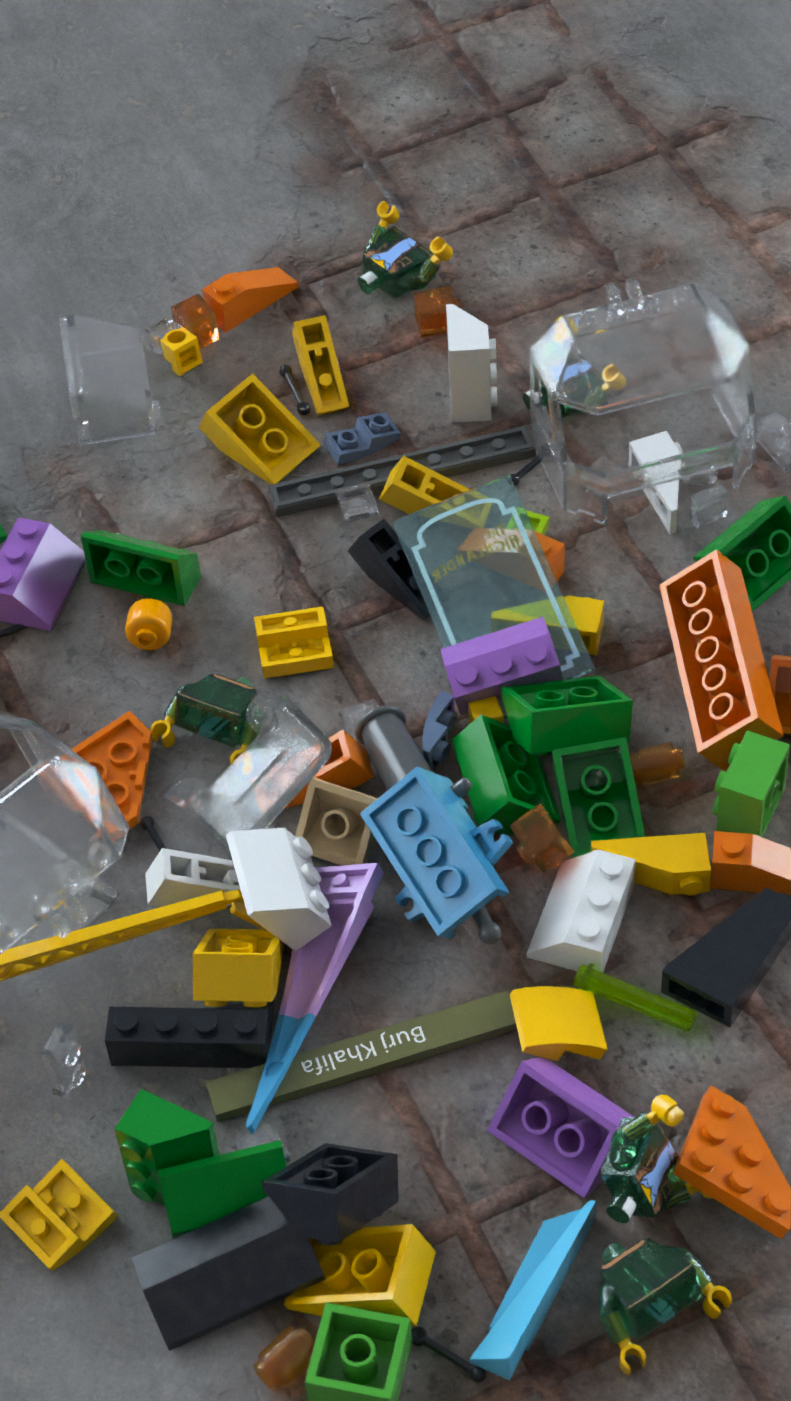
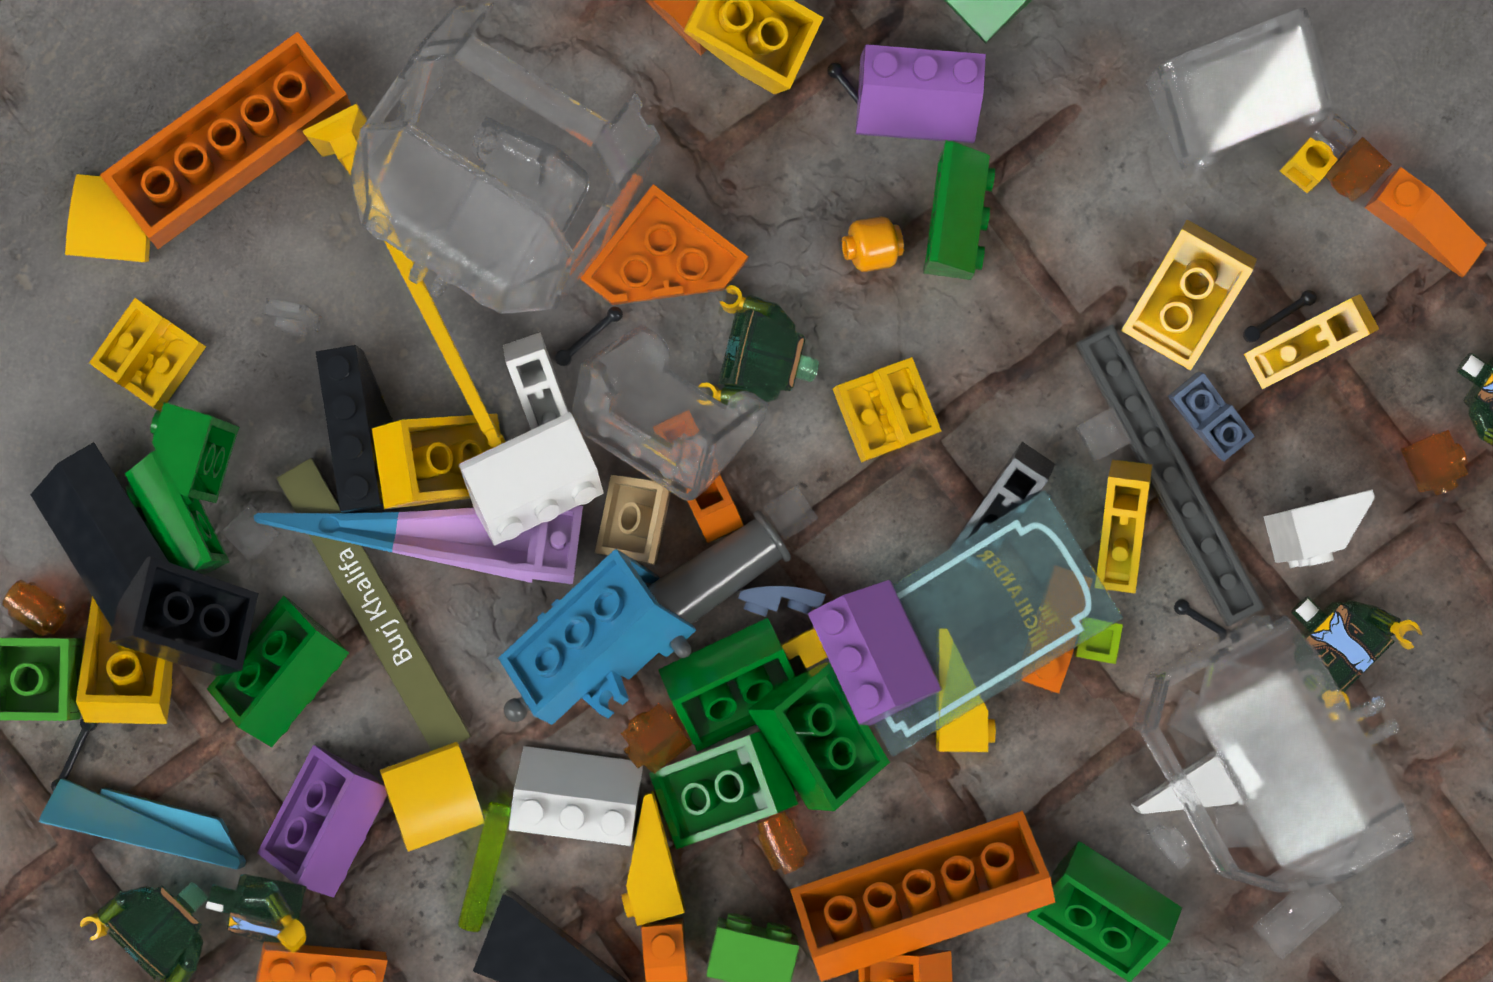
camera: 75 degrees right, 35 degrees up
none -> green slope [207,595,349,748]

